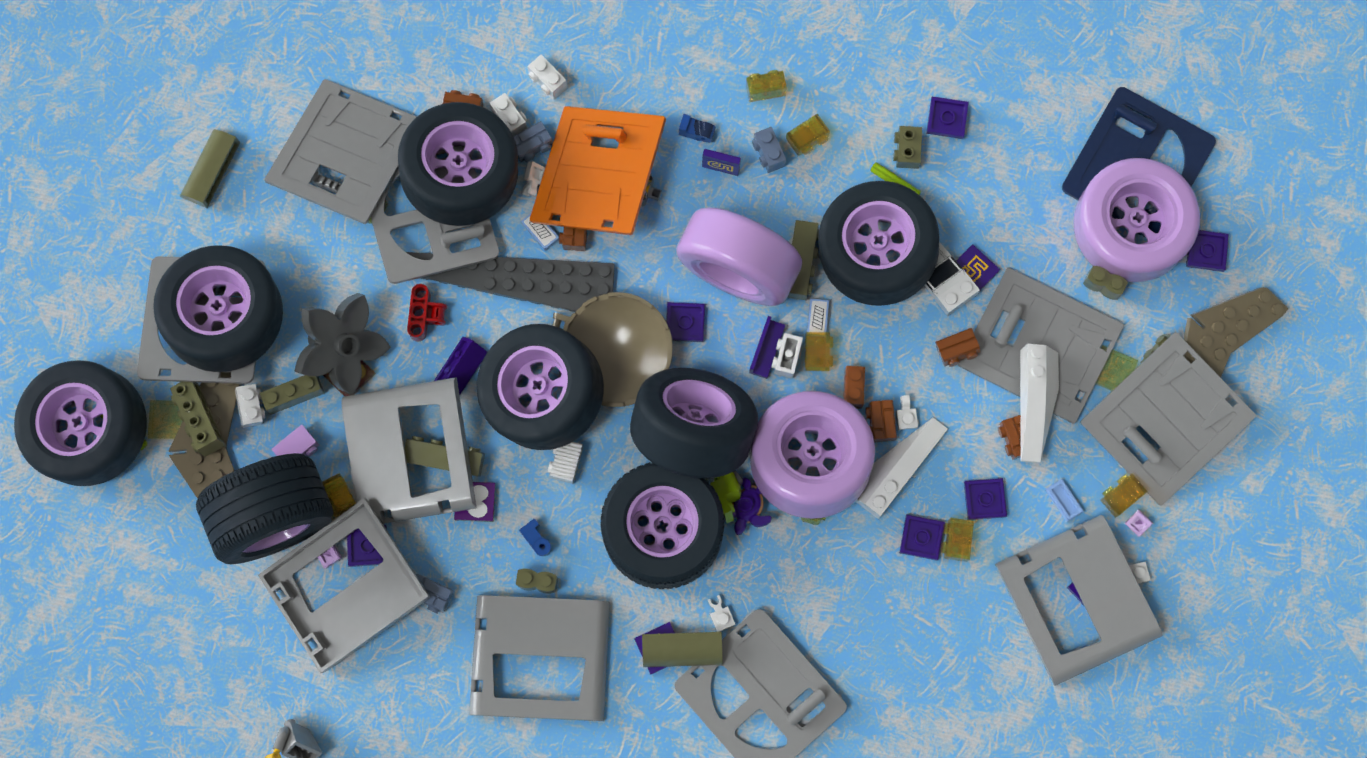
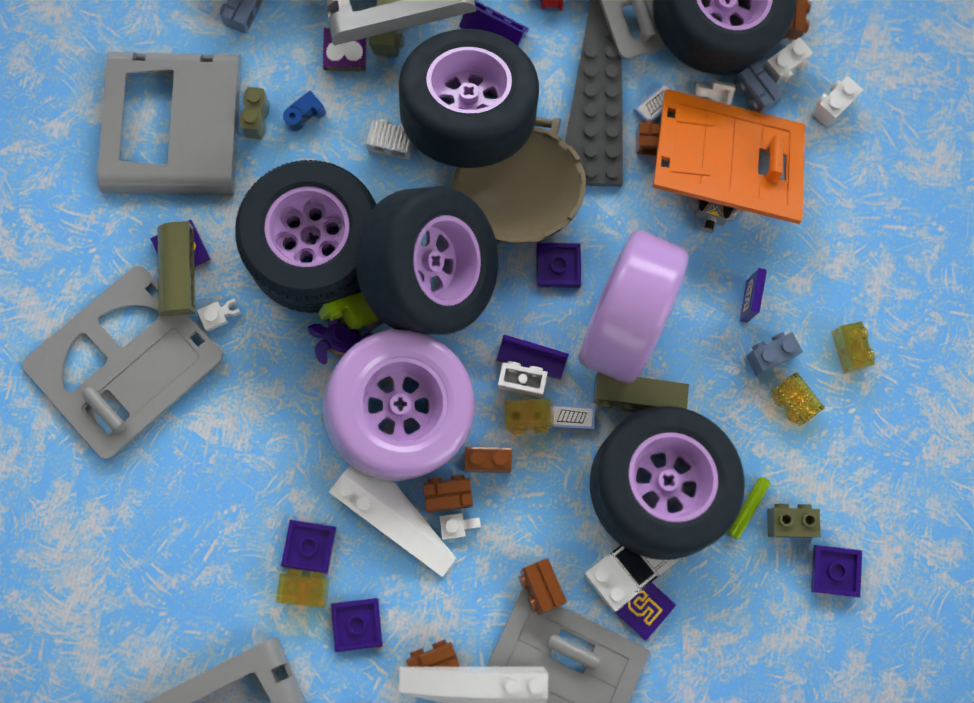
camera: 80 degrees right, 0 degrees up
blue leg [679,114,716,143] -> none

